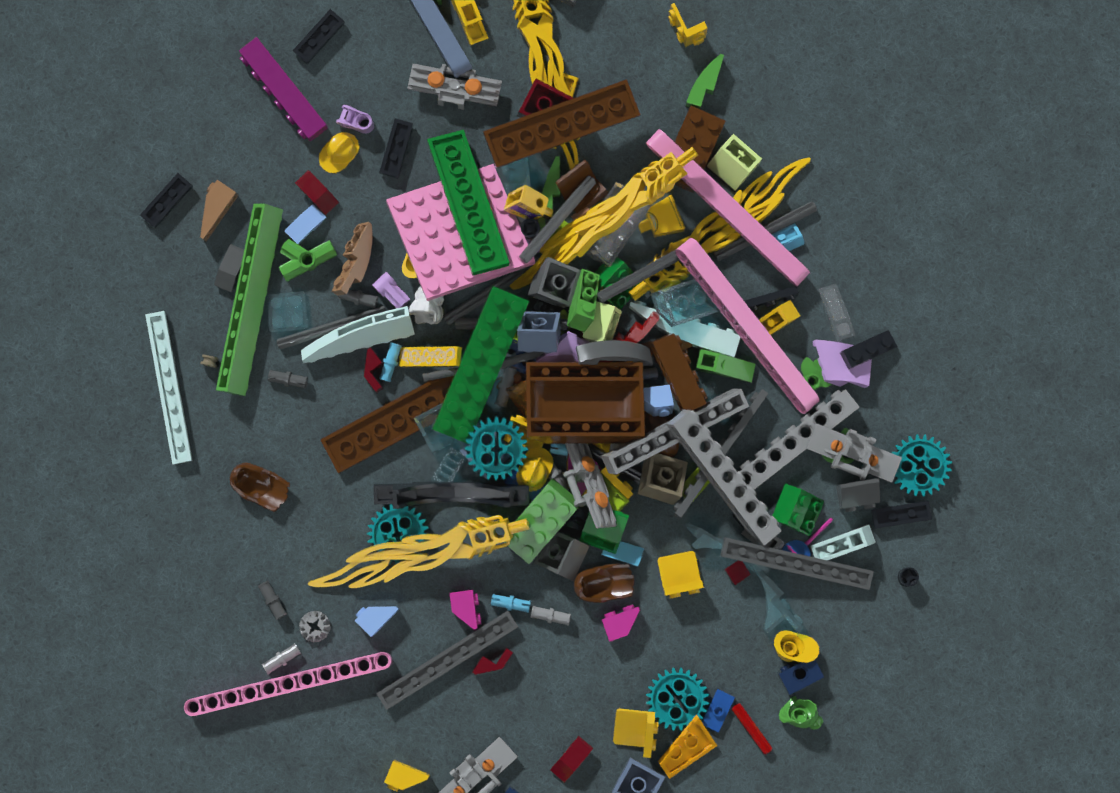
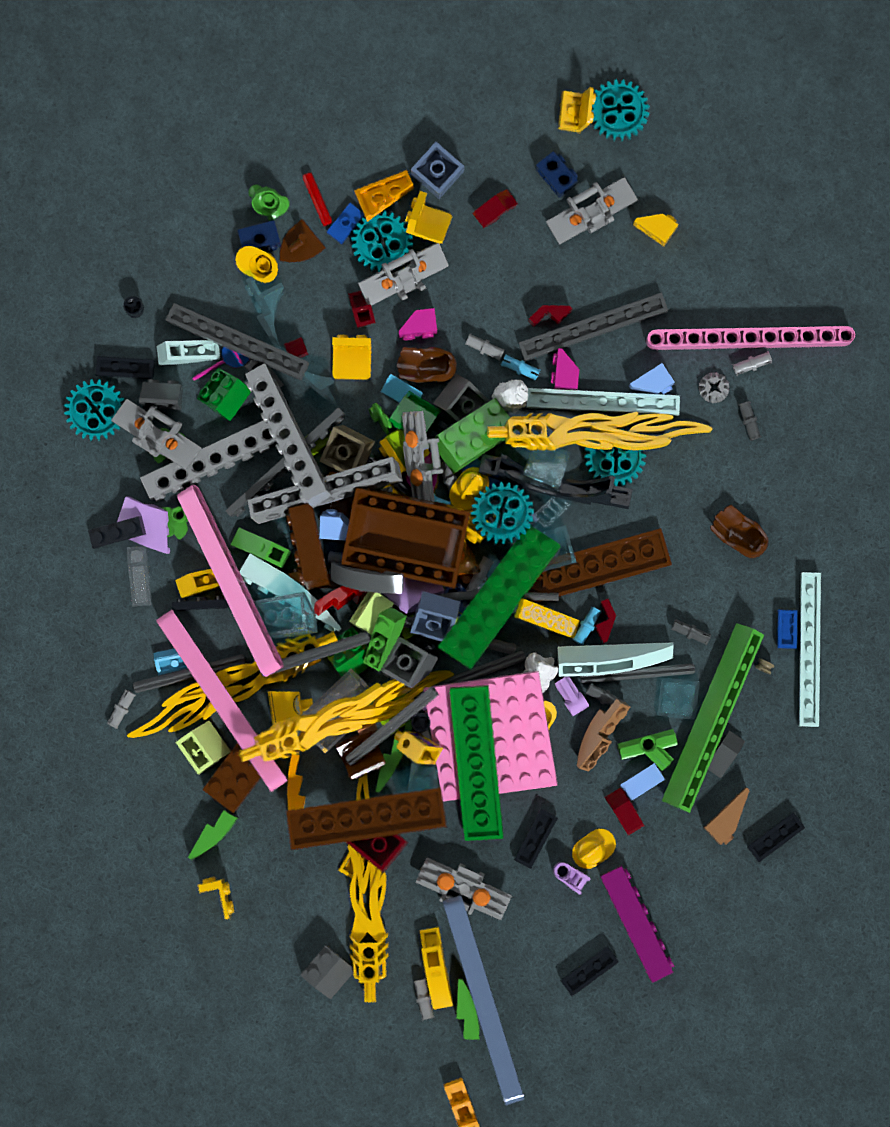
camera: 170 degrees left, 0 degrees up
none -> light grey pin [107,689,136,729]
none -> reddish brown shield [280,219,325,263]
none -> light orange slope [287,754,306,810]
none -> dark red slope [348,291,376,328]
none -> light grey piece [358,243,449,305]
none -> bright green plate [369,403,392,435]
none -> white hair [491,380,528,413]
none -> clear light blue plate [523,448,571,488]
none -> light aqua plate [526,388,680,416]
none -> blue plate [777,610,798,649]

